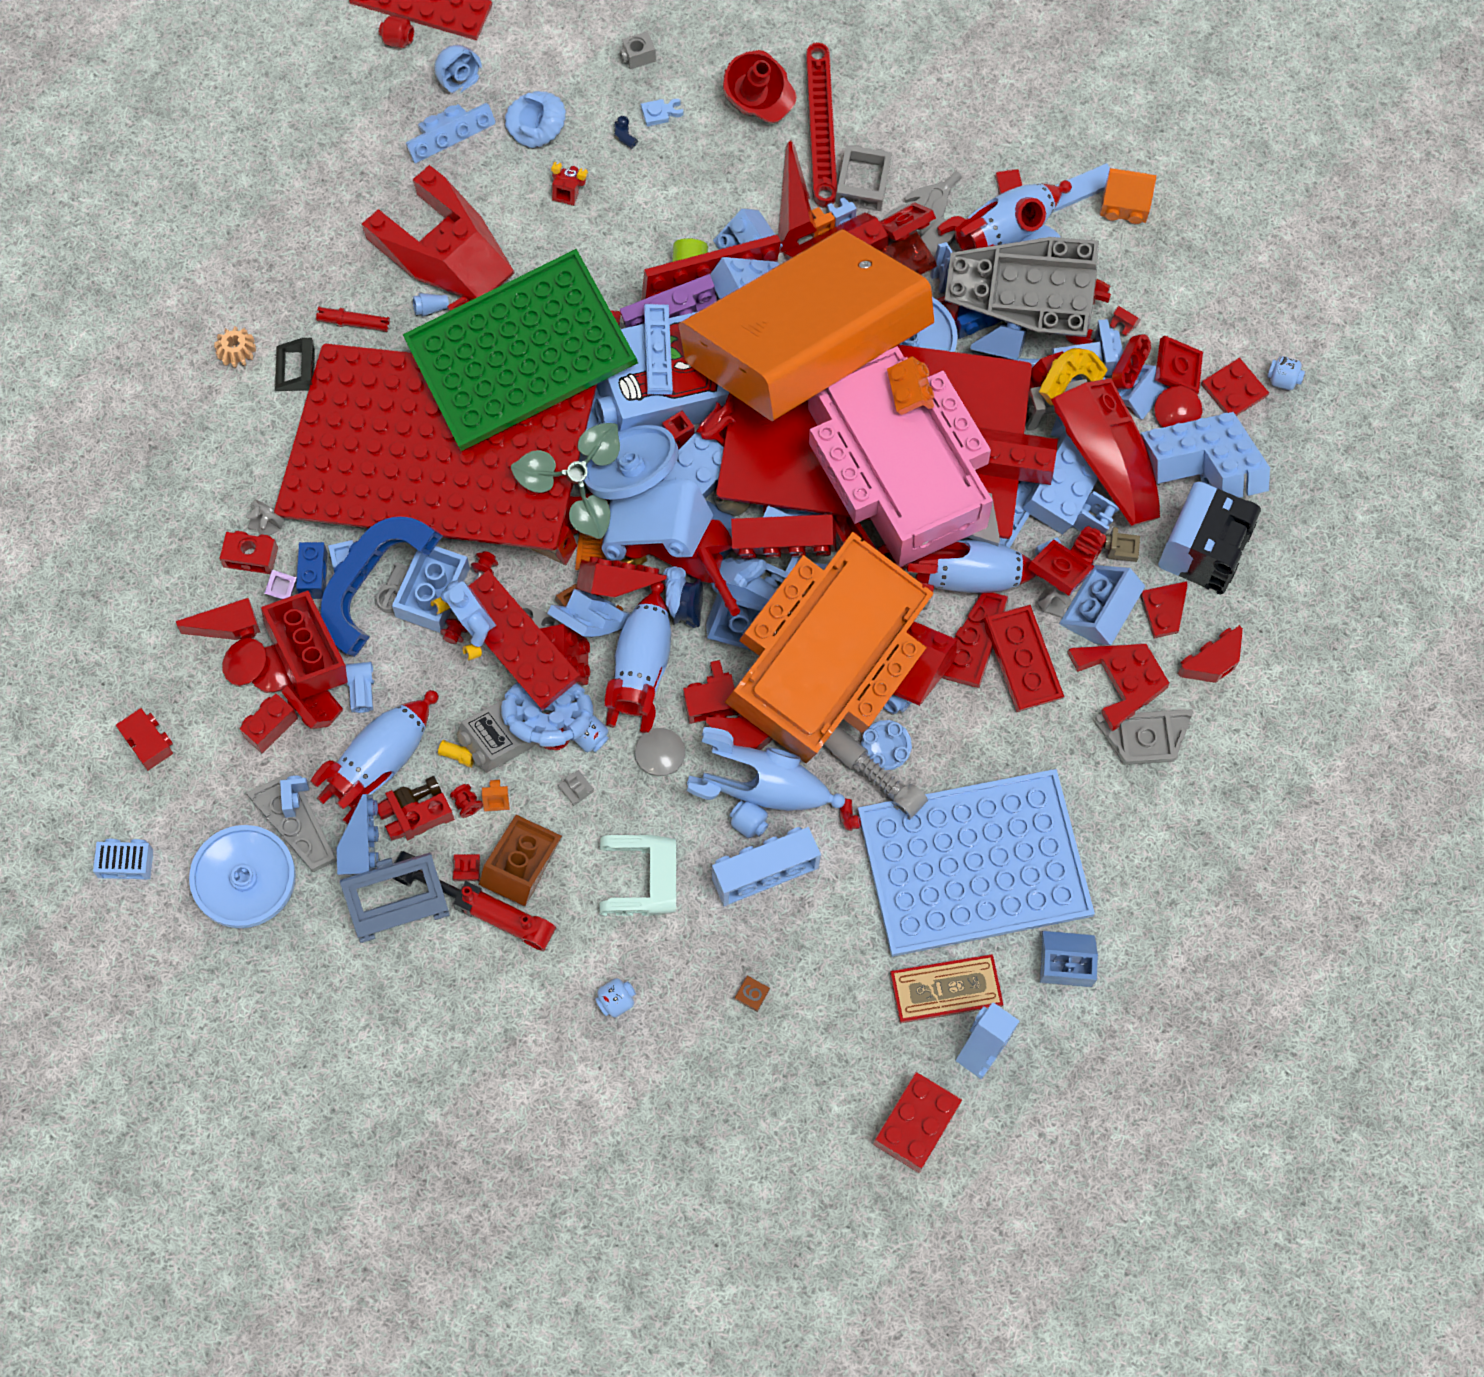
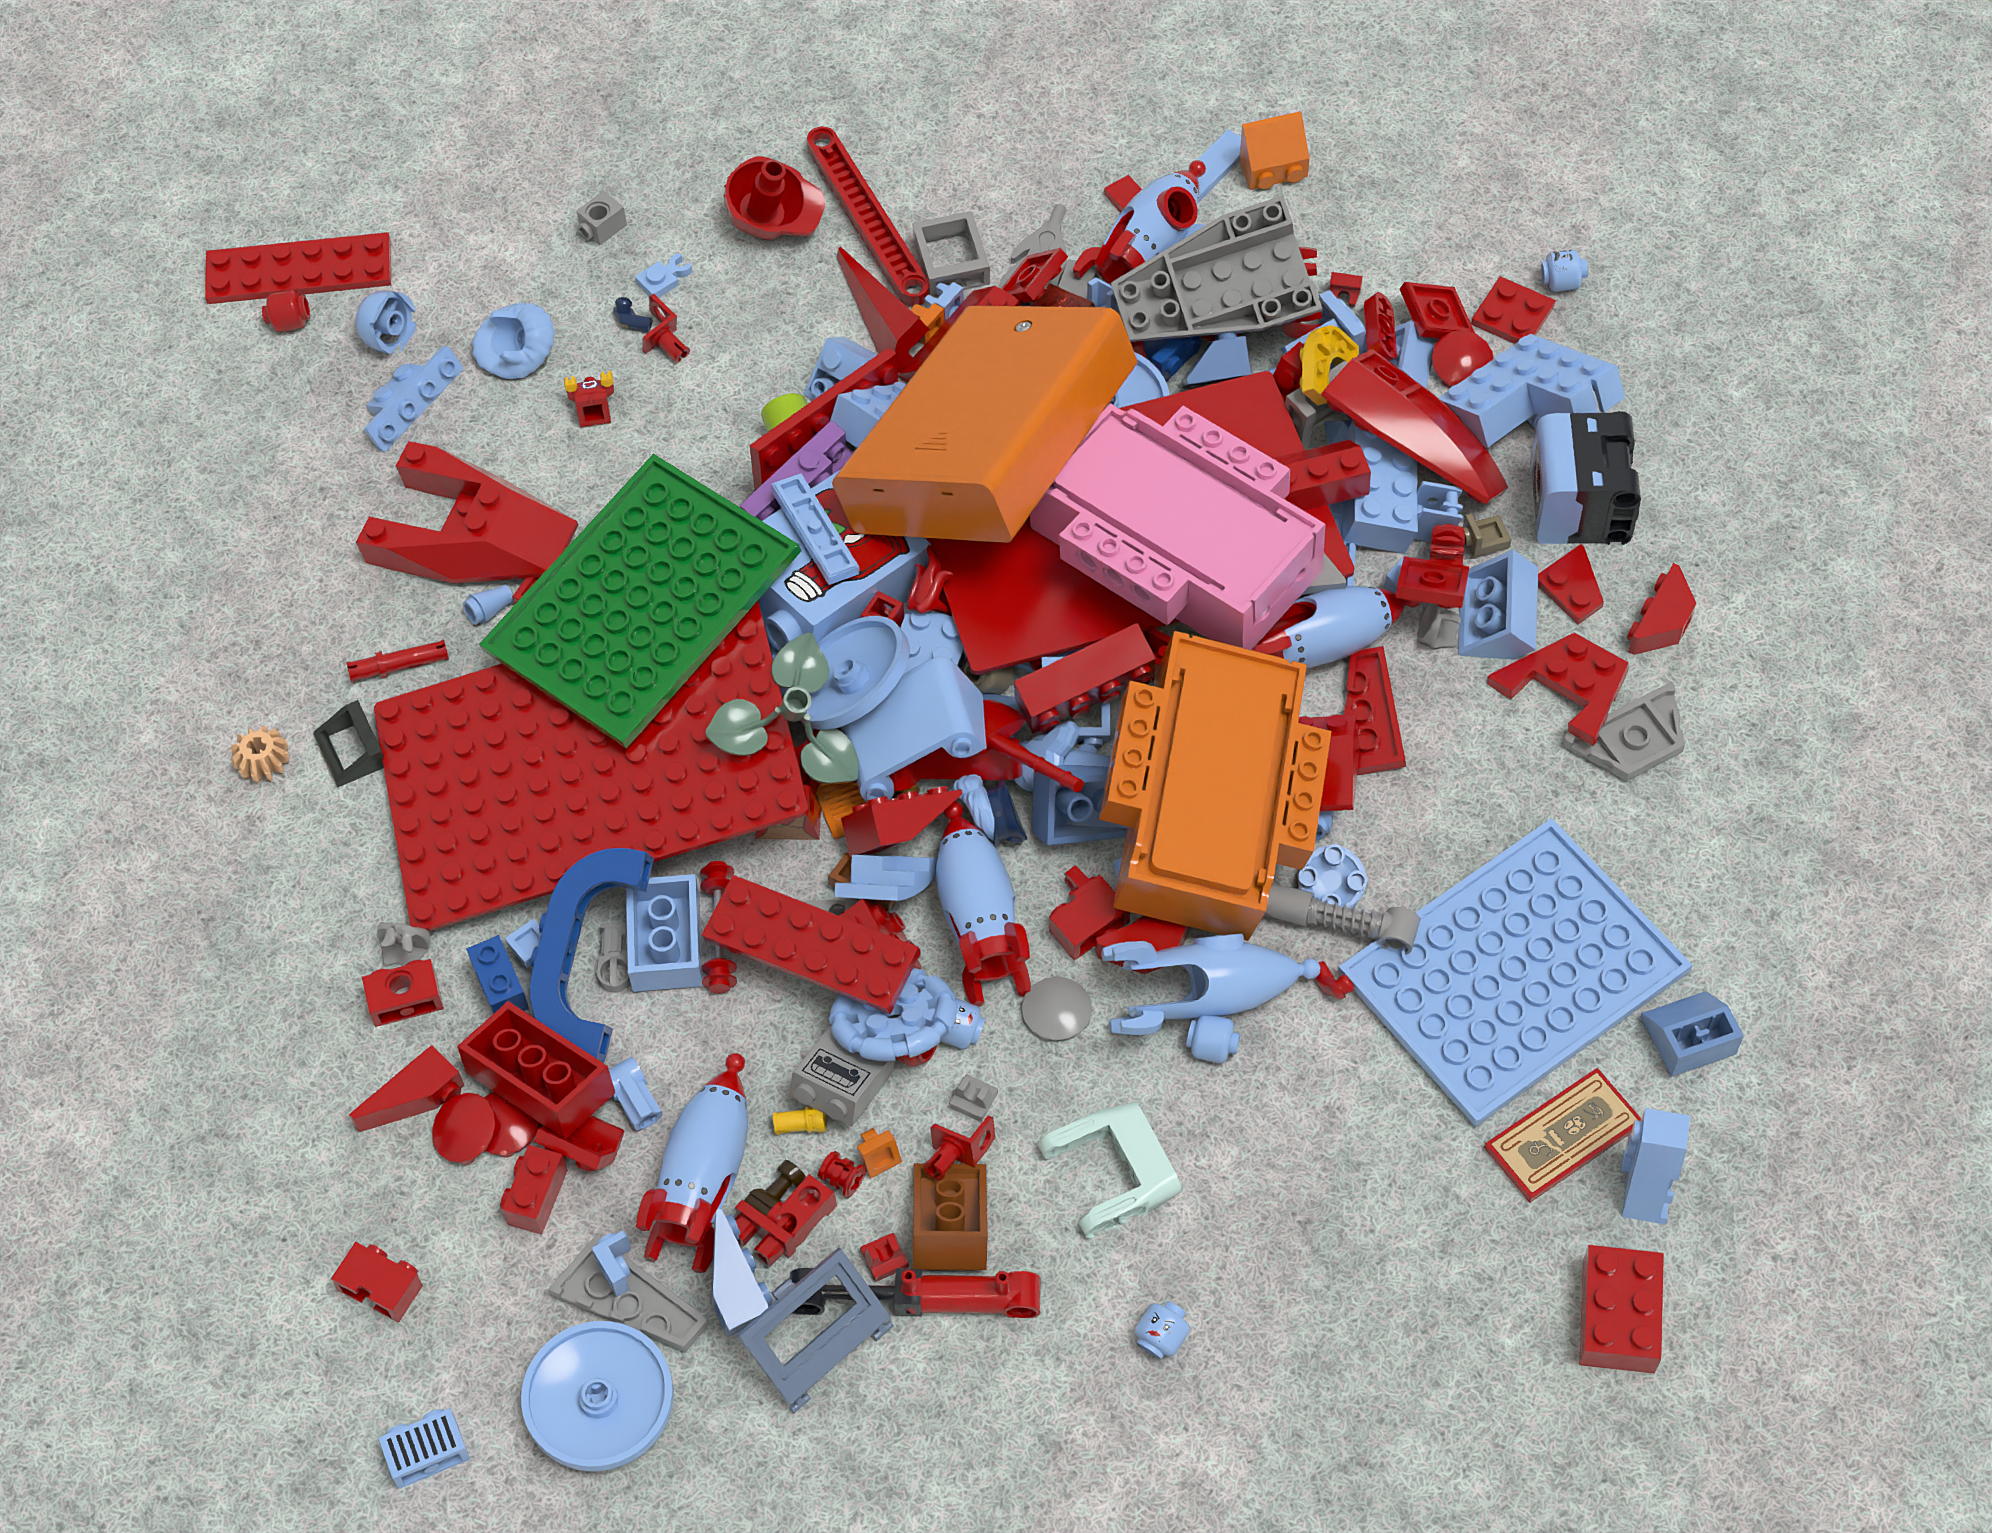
camera: 20 degrees left, 10 degrees down
brick [264,570,297,599] -> none
light blue torso [430,581,496,661] -> none
light blue brick [712,827,821,906] -> none
dark orange tile [734,975,770,1012] -> none
orange bracket [887,356,934,415] -> none
red tile [983,604,1065,712] -> none
none -> red bracket [642,294,690,364]
none -> red bracket [923,1115,996,1180]

